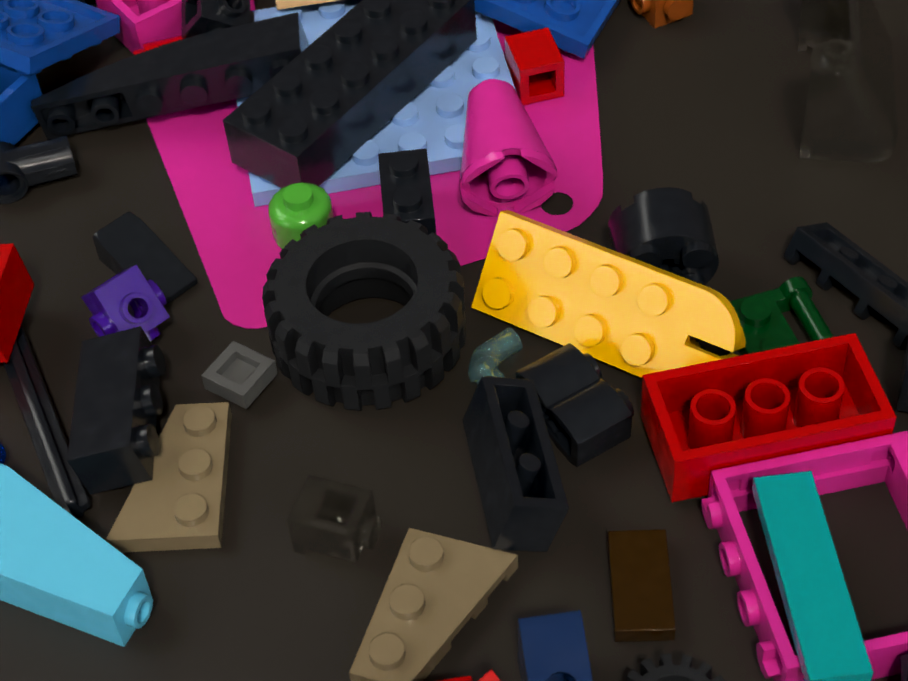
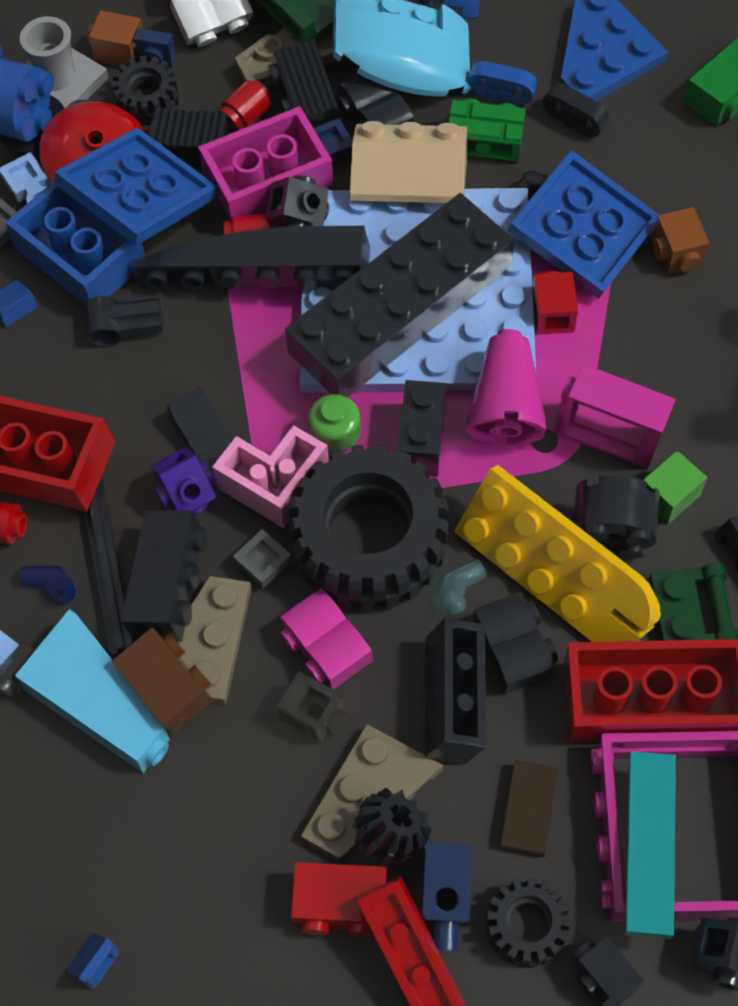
camera: 10 degrees right, 15 degrees up
none -> reddish brown brick [112,627,215,734]
none -> bright pink brick [212,425,329,528]
none -> dark pink brick [280,588,373,690]
none -> black gear [352,787,432,869]
none -> dark pink window [555,364,676,470]
none -> bright green panel [643,452,708,525]

